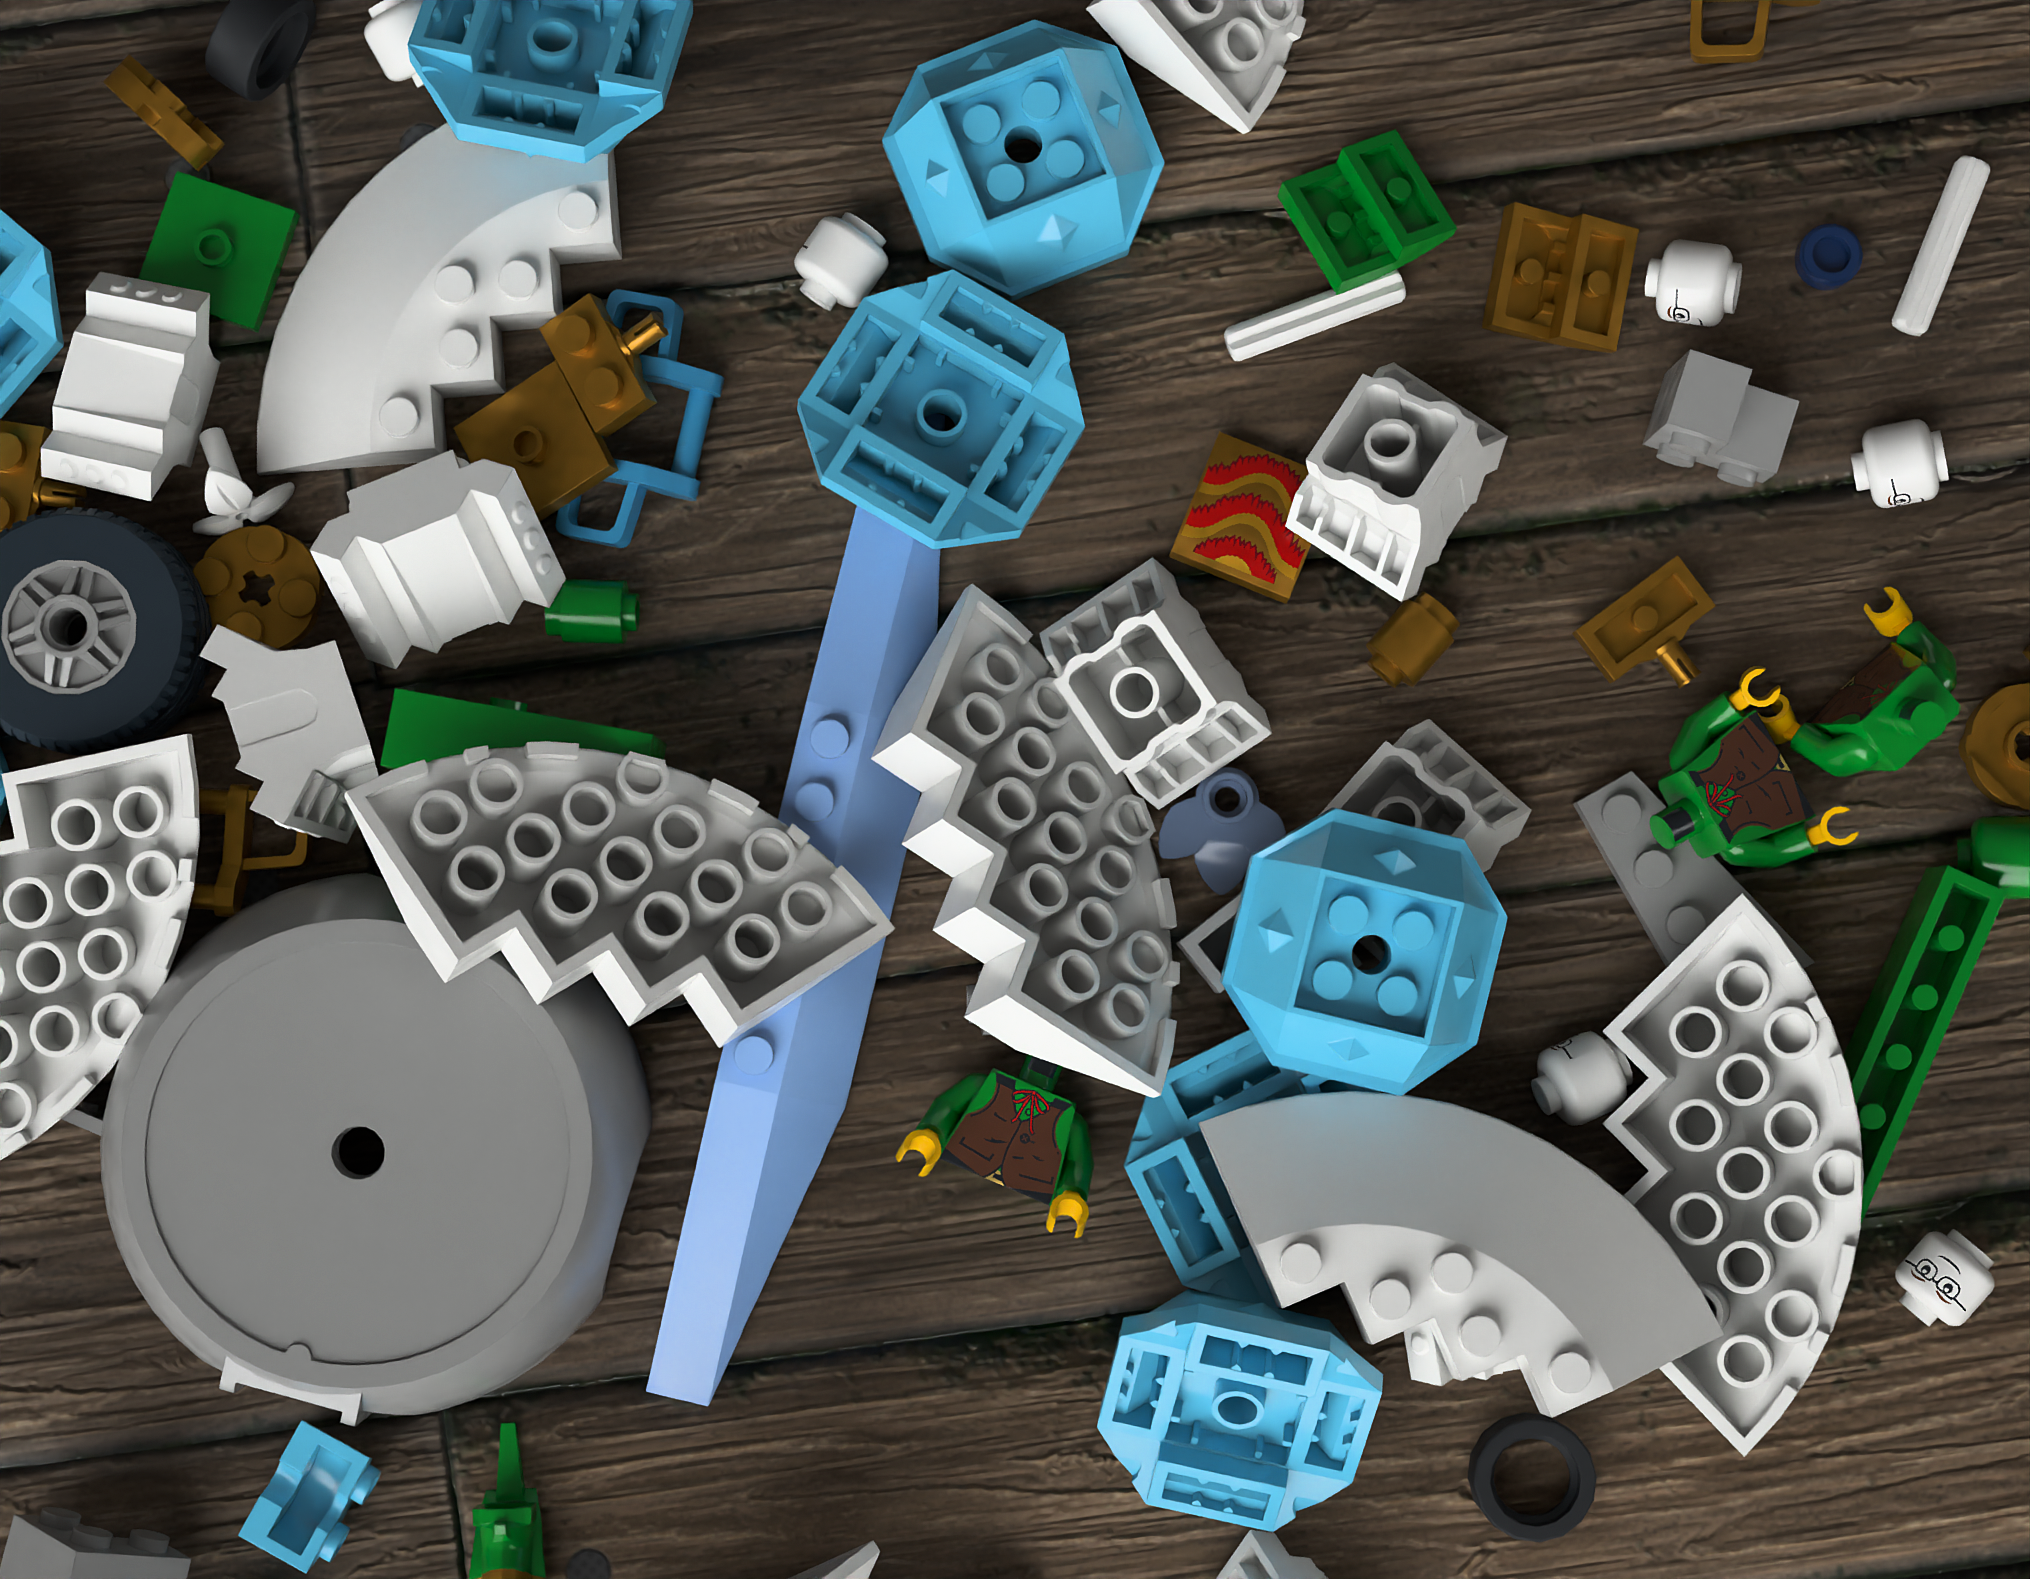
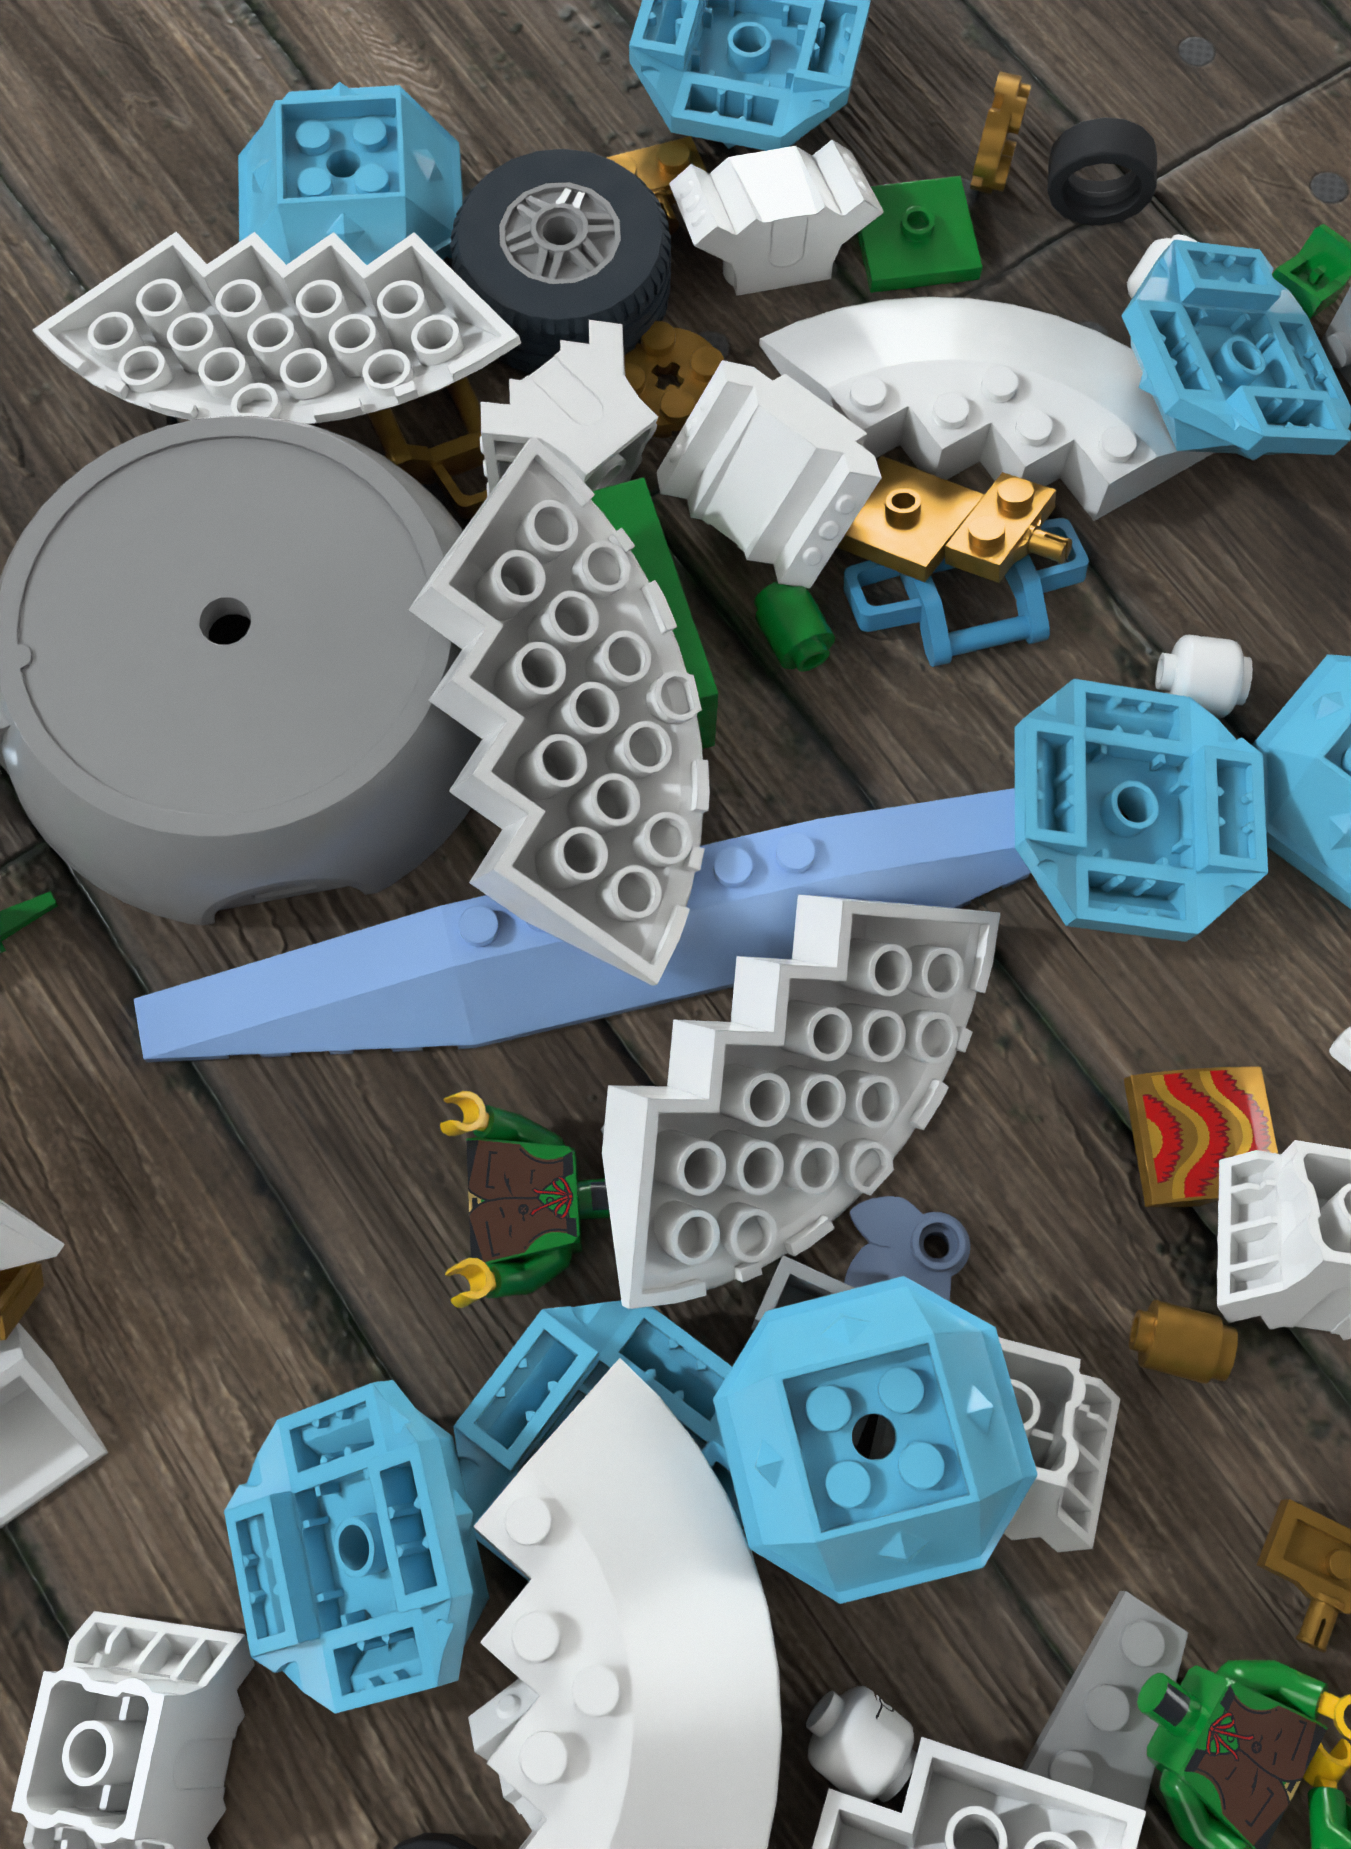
camera: 60 degrees right, 15 degrees down
white plant [193,427,295,536] -> none
white slope [1039,557,1272,810] -> none

